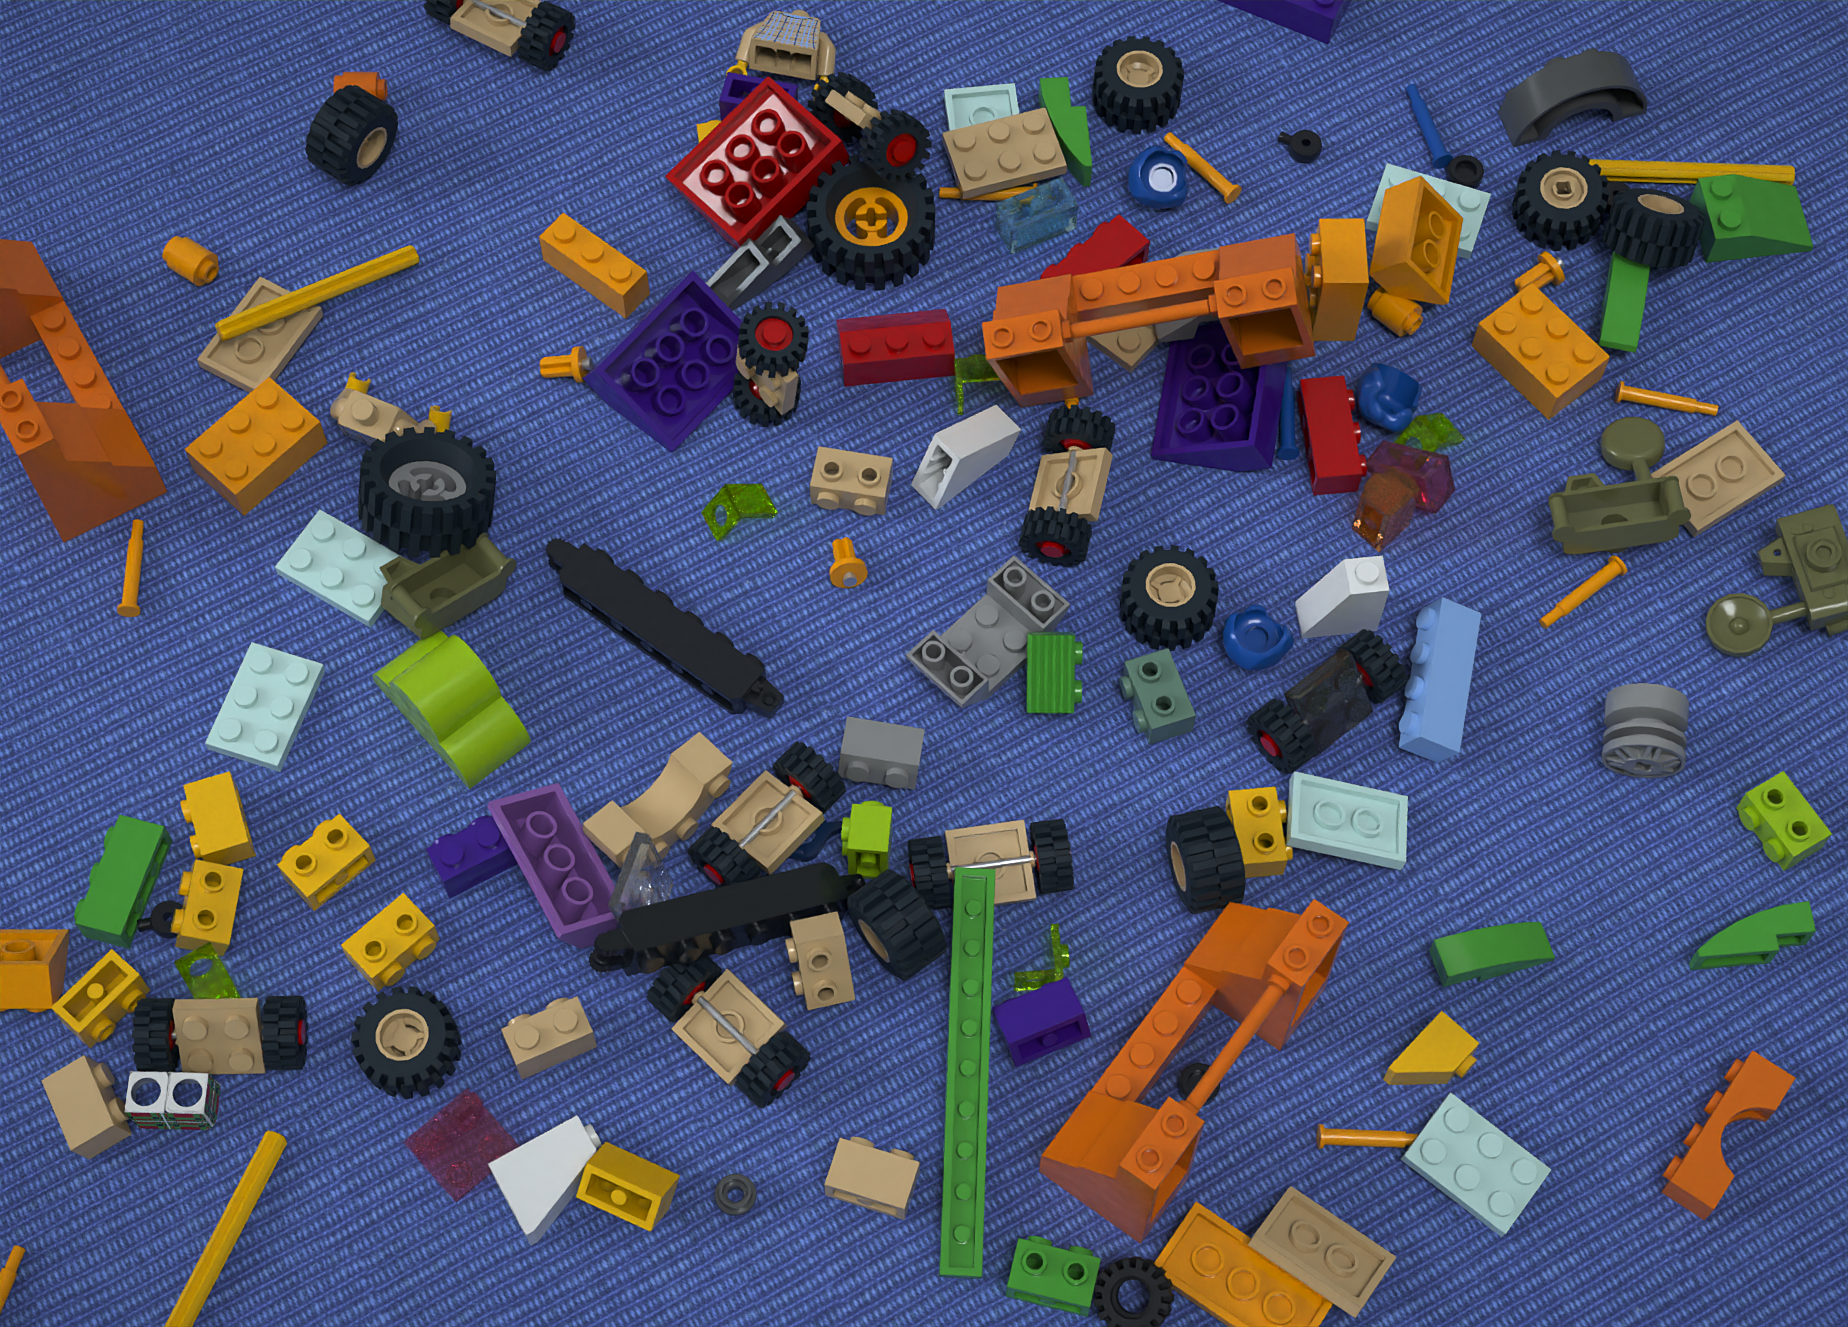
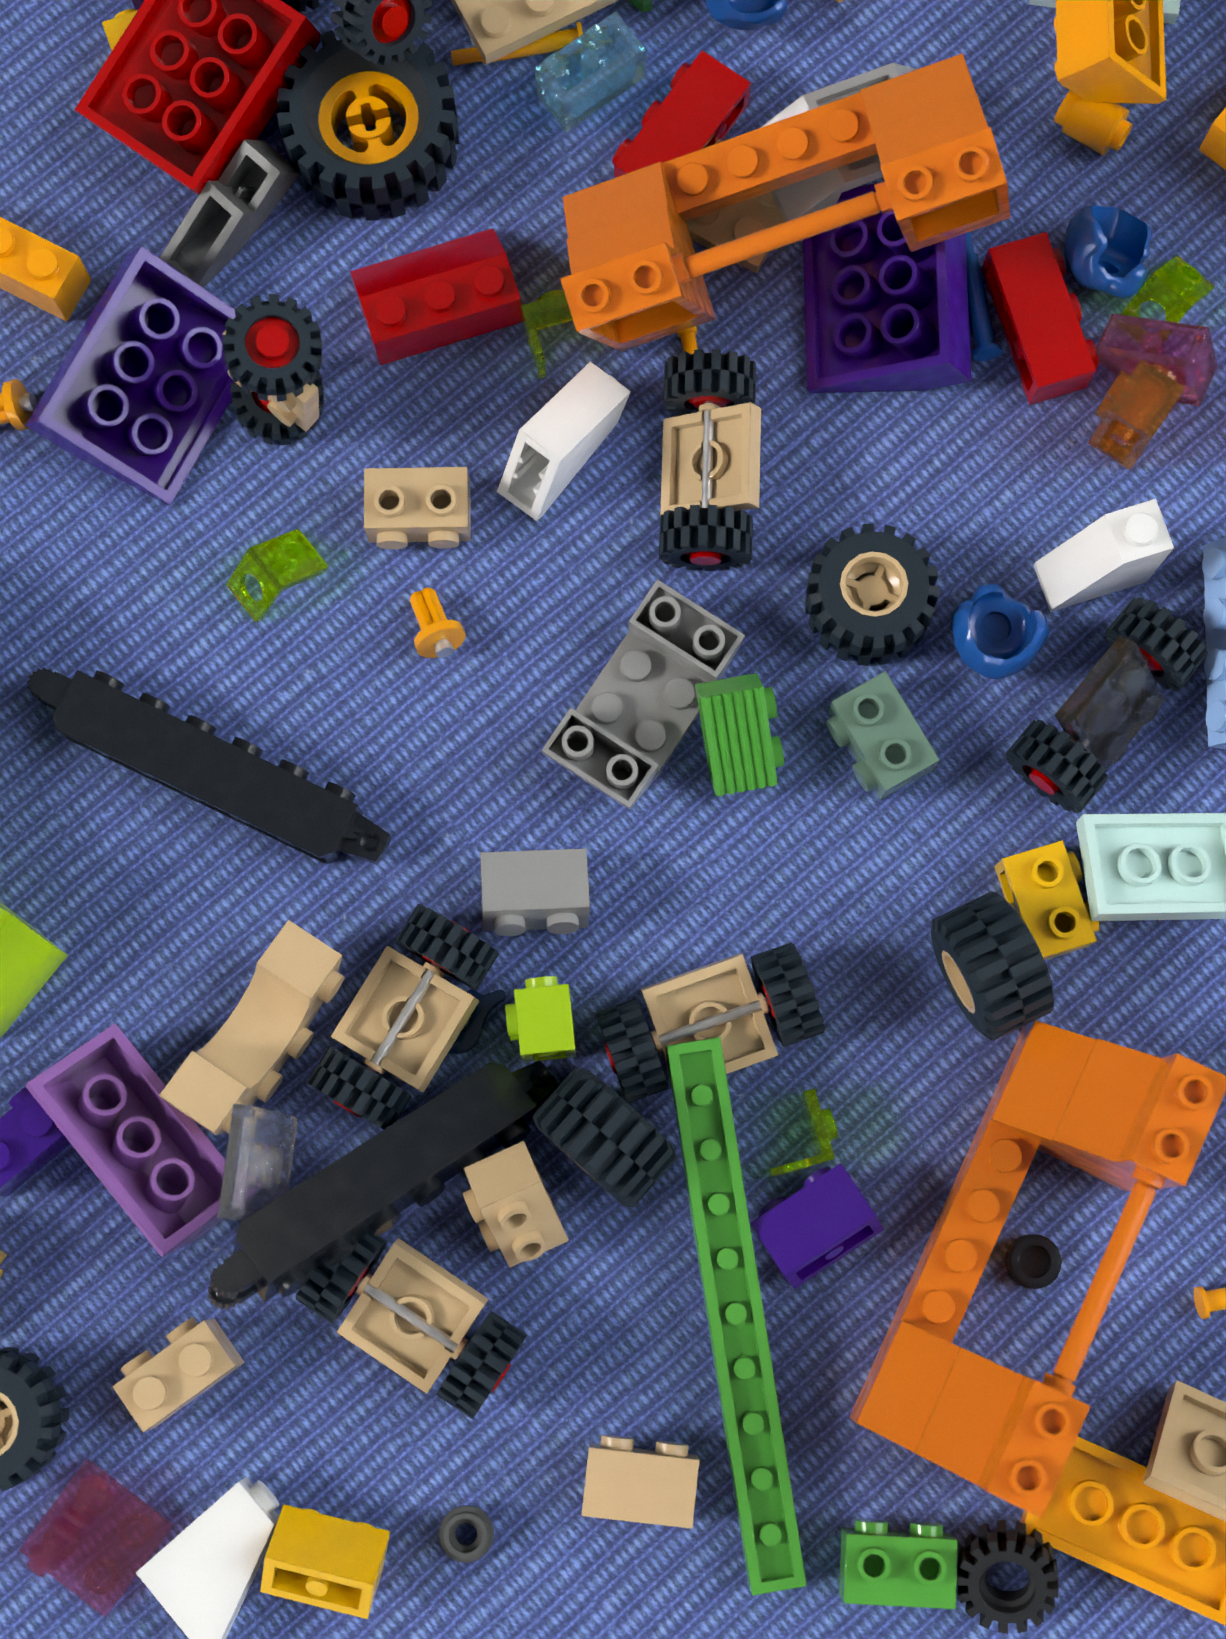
camera: 10 degrees left, 15 degrees up
light orange brick [1304,218,1369,341] -> none

